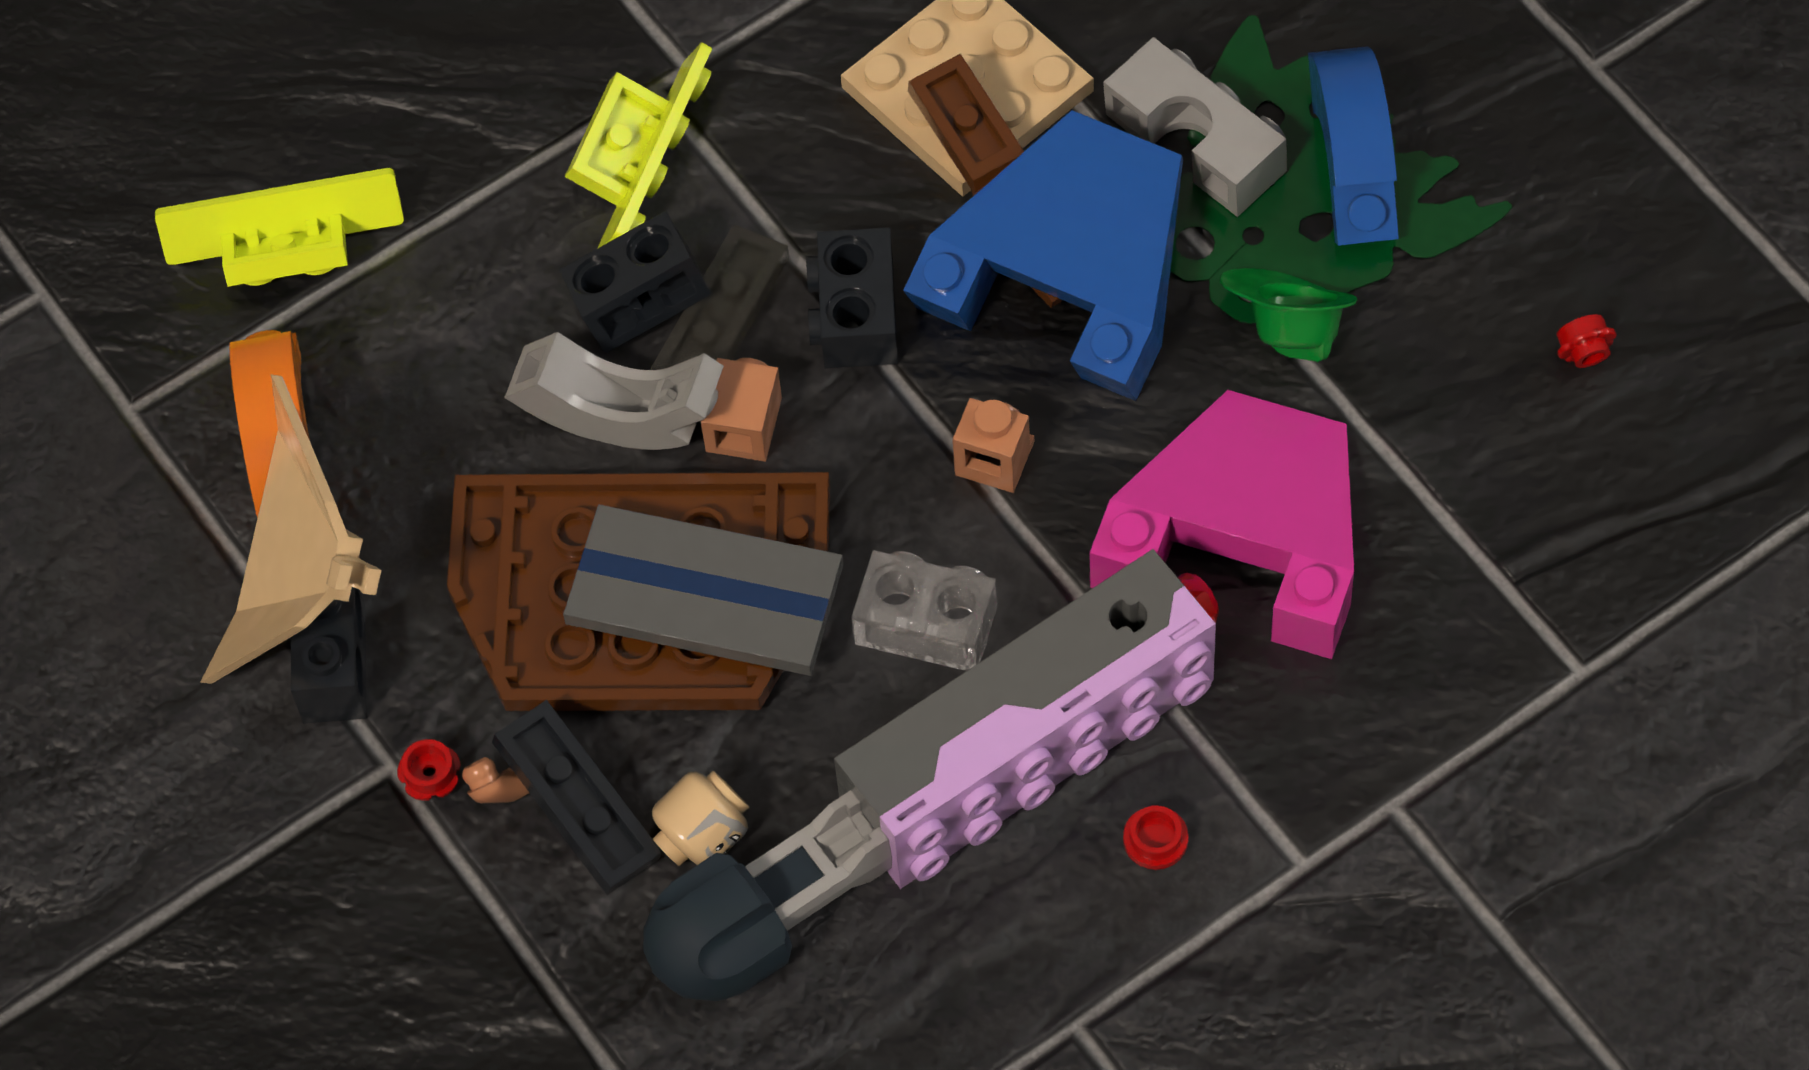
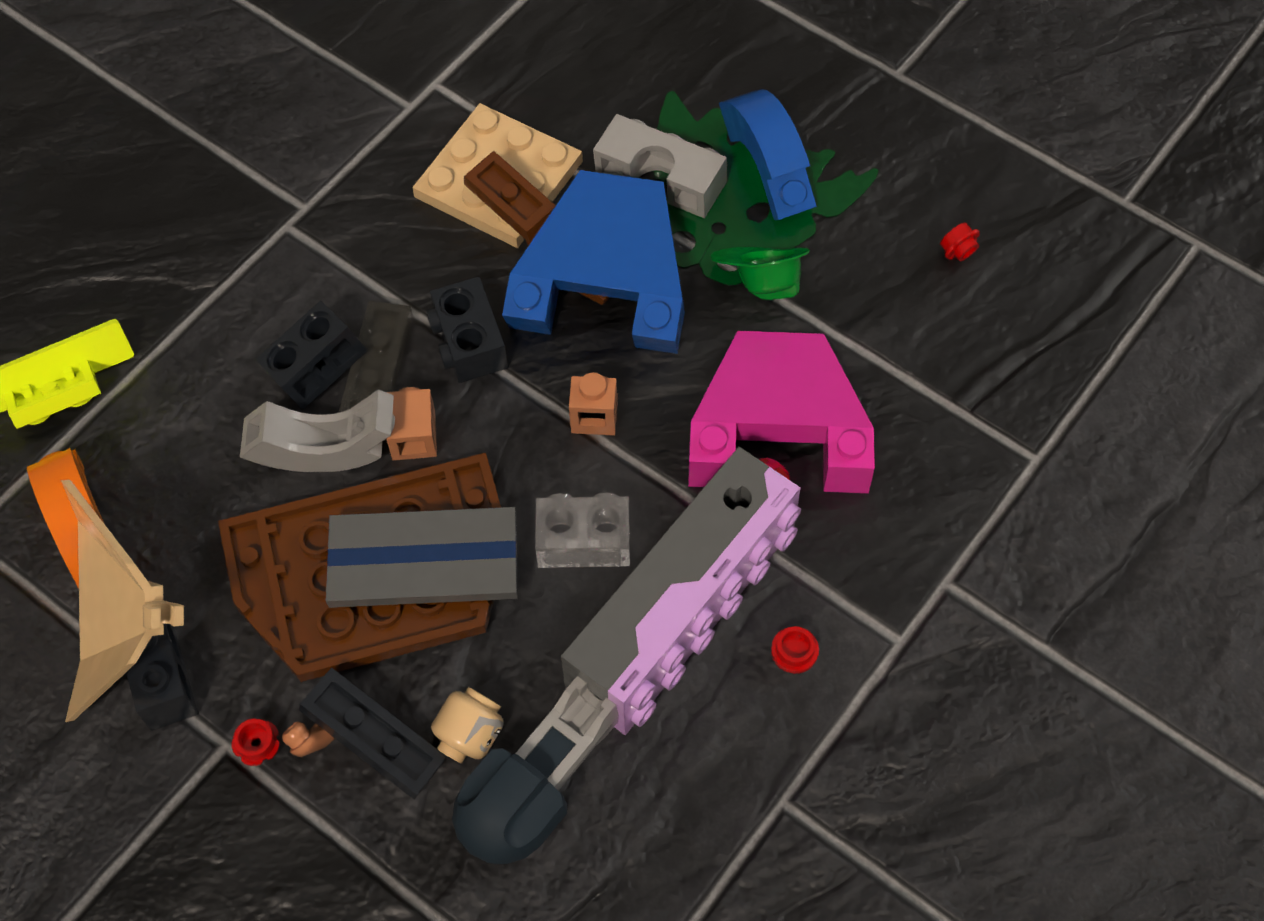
camera: 20 degrees left, 0 degrees up
neon yellow bracket [565,42,712,249] -> none

